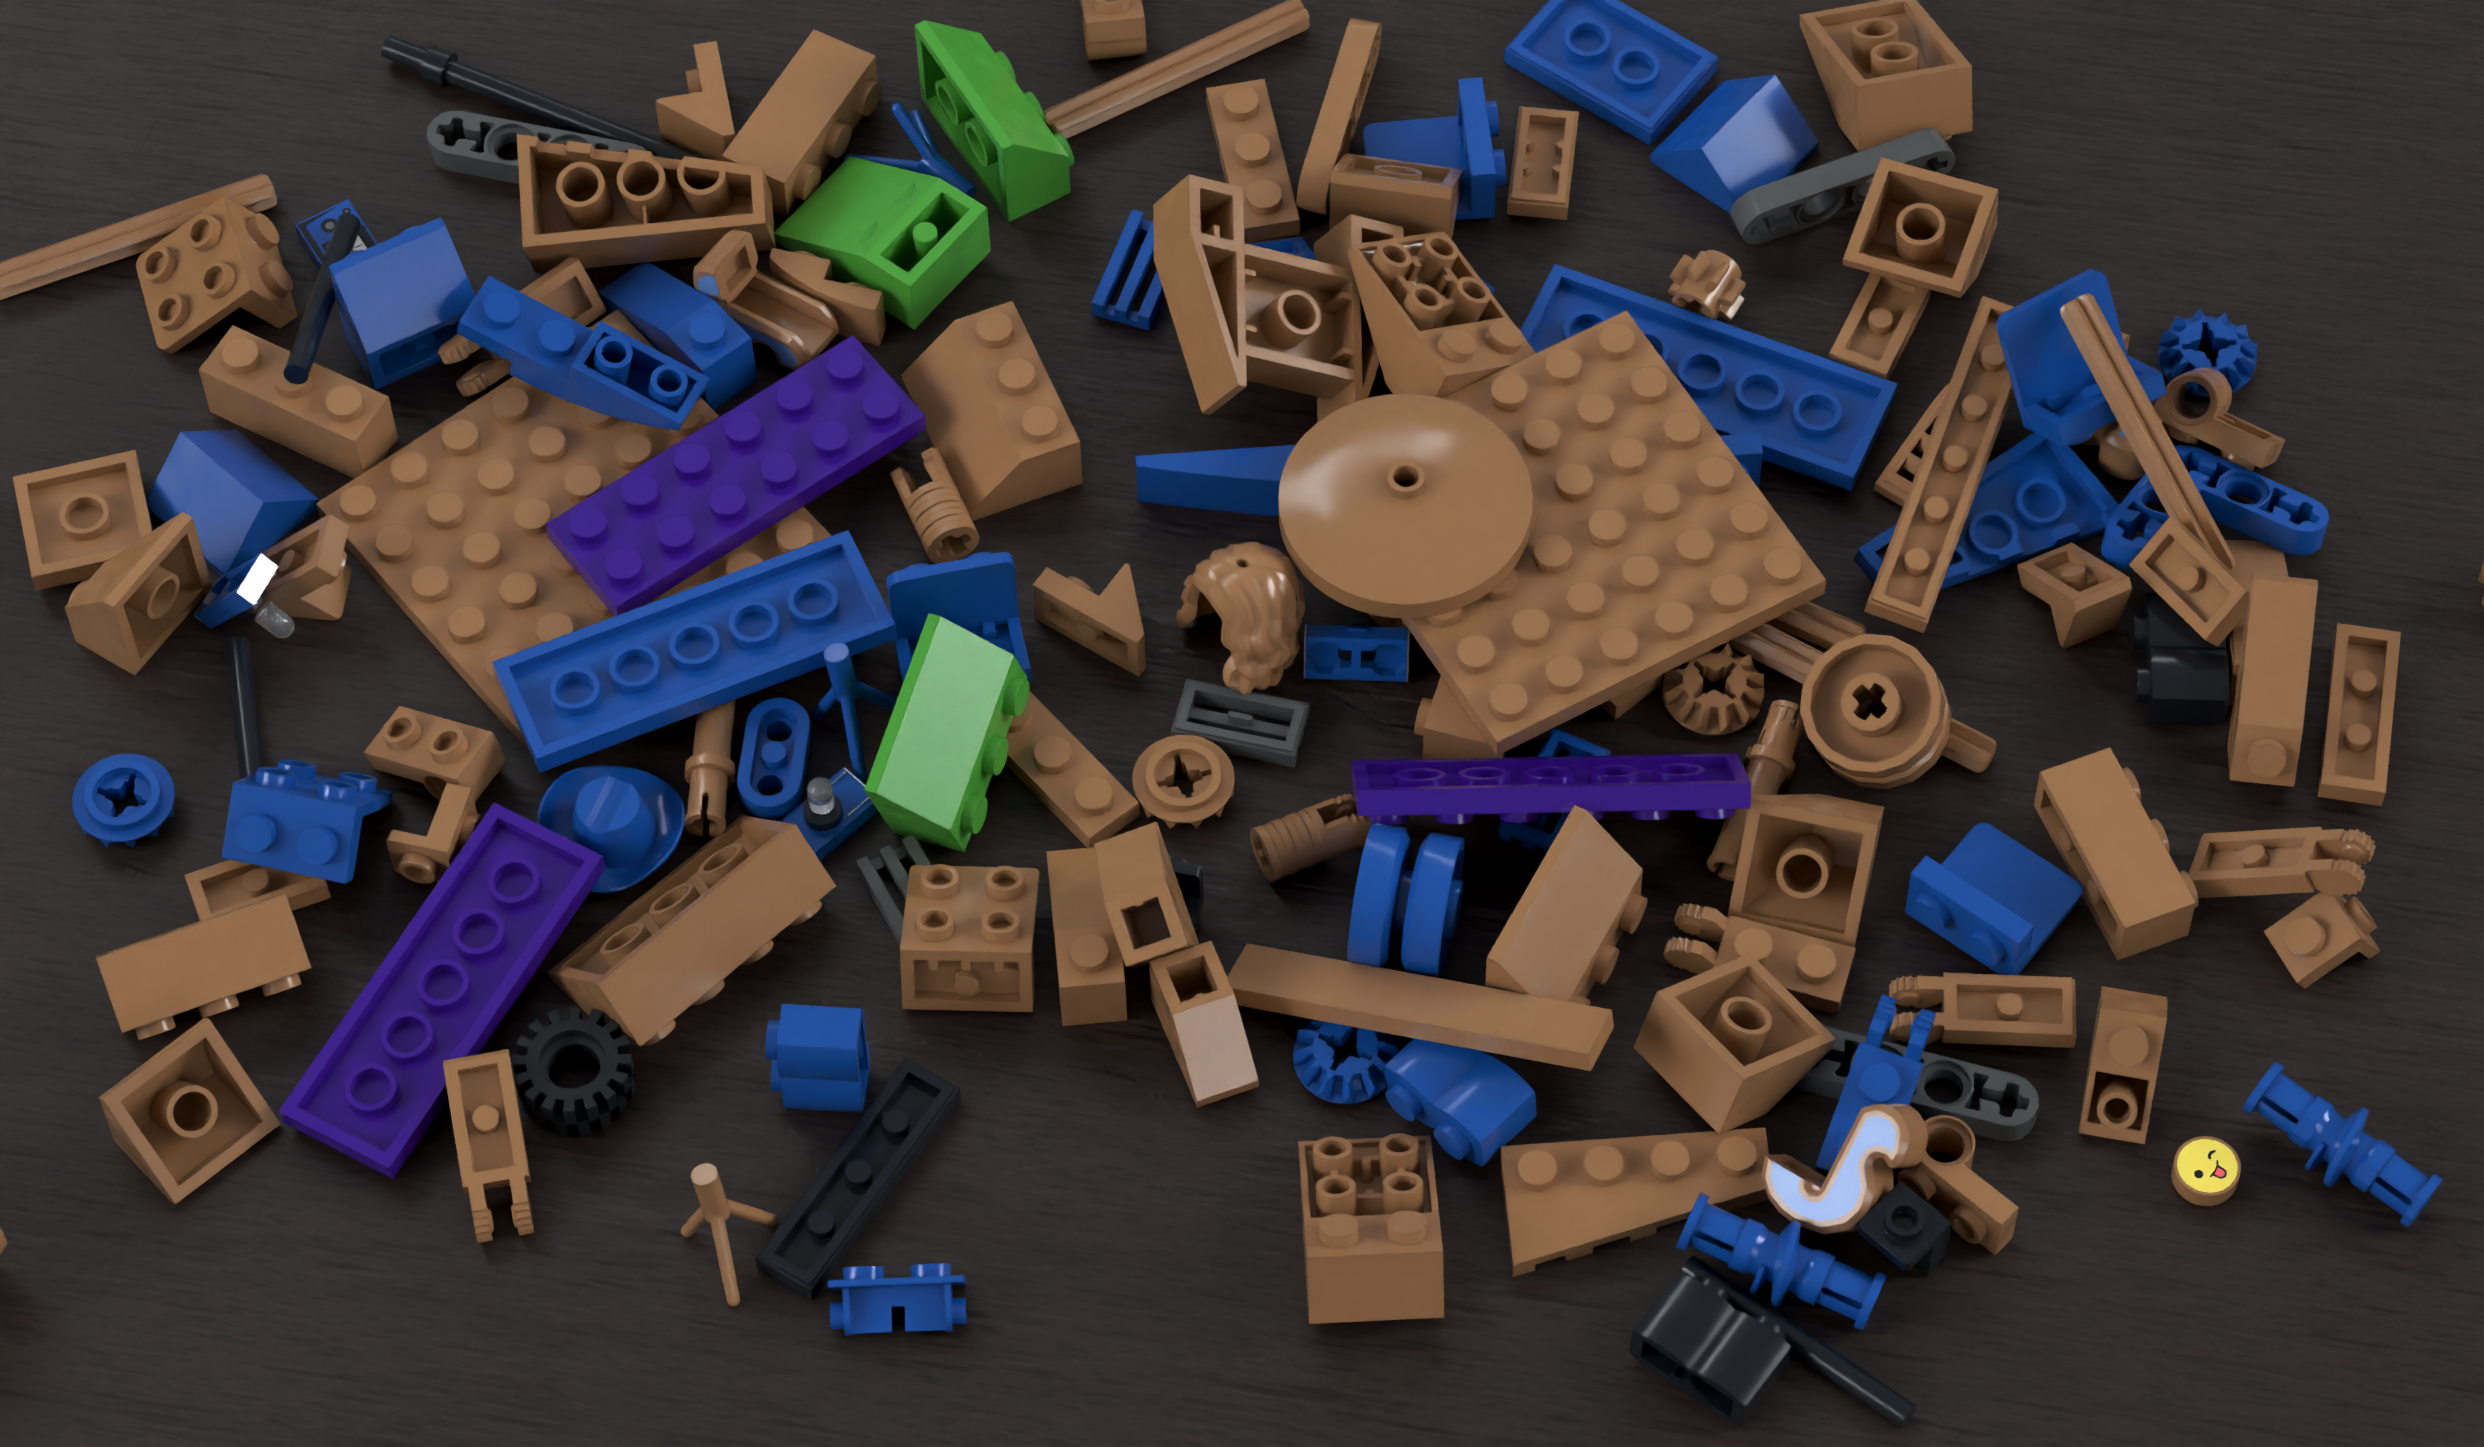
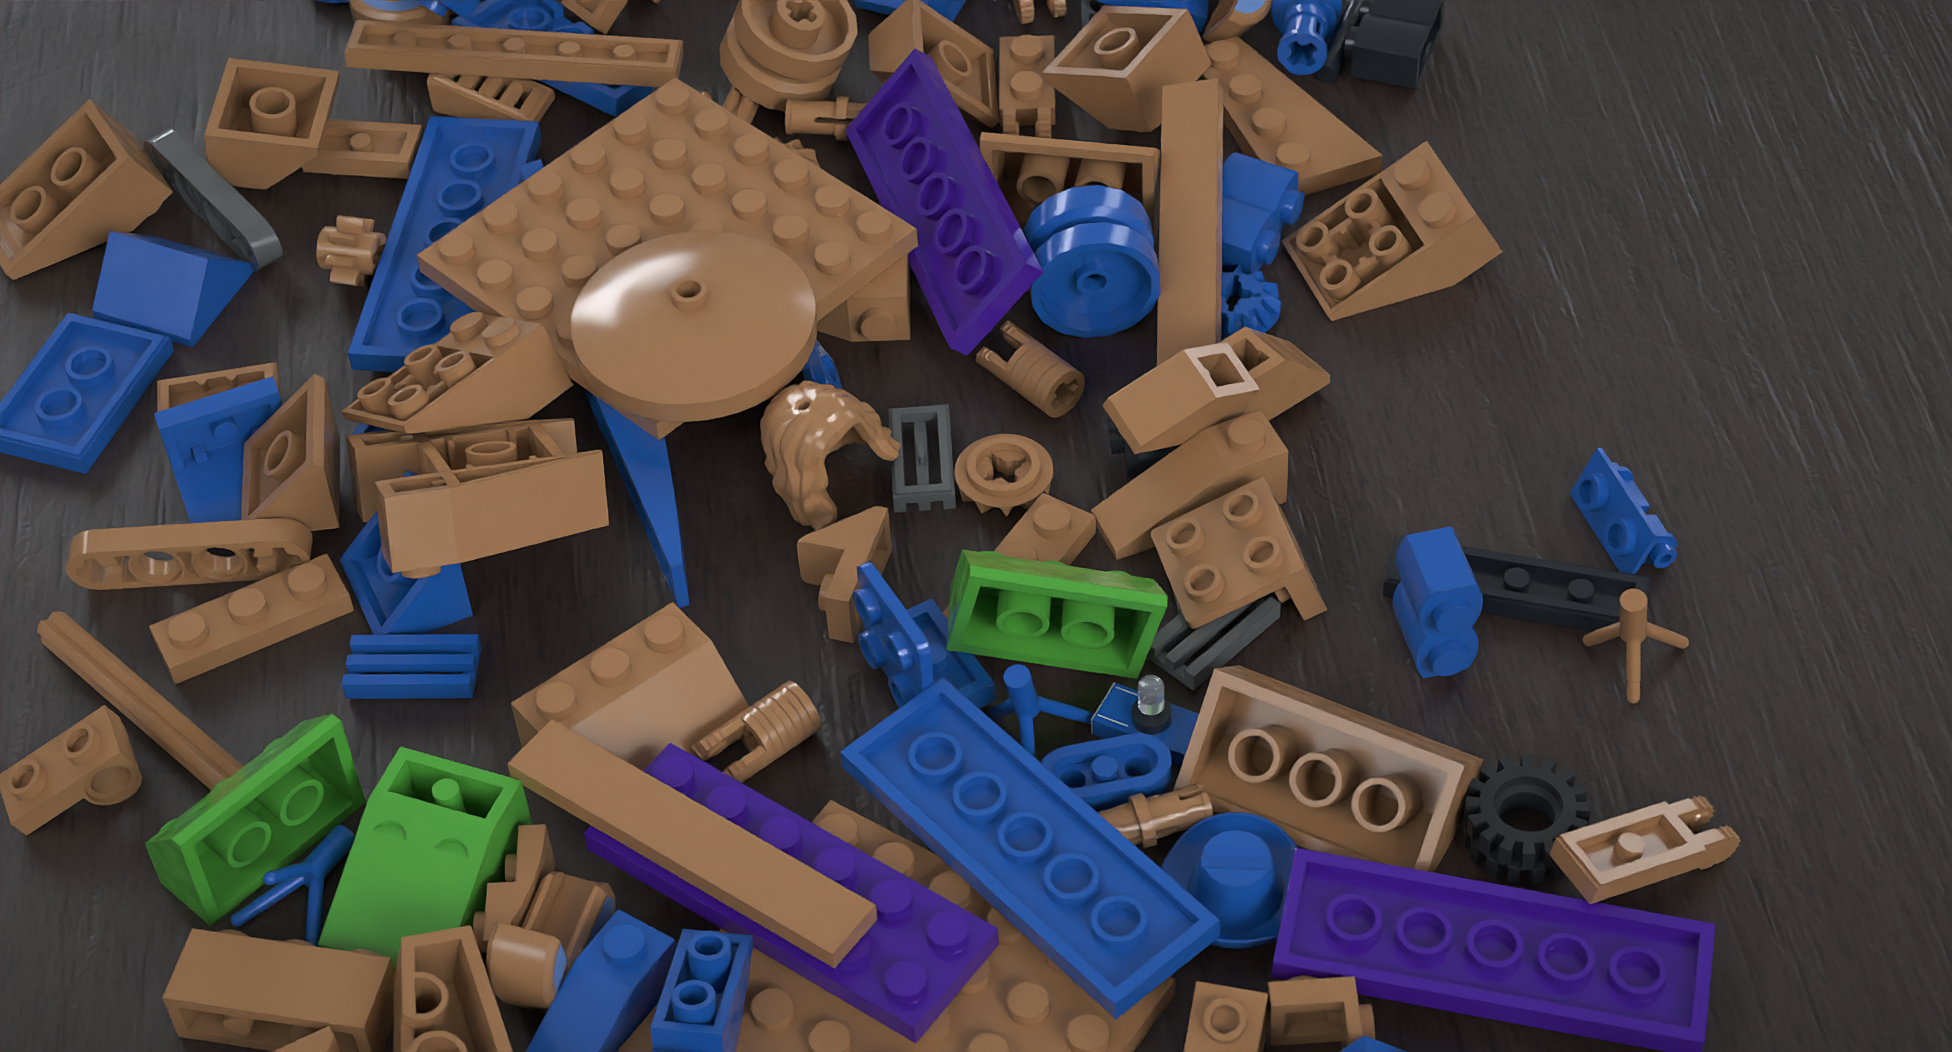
camera: 105 degrees left, 10 degrees down
none -> medium nougat tile [507,719,877,969]

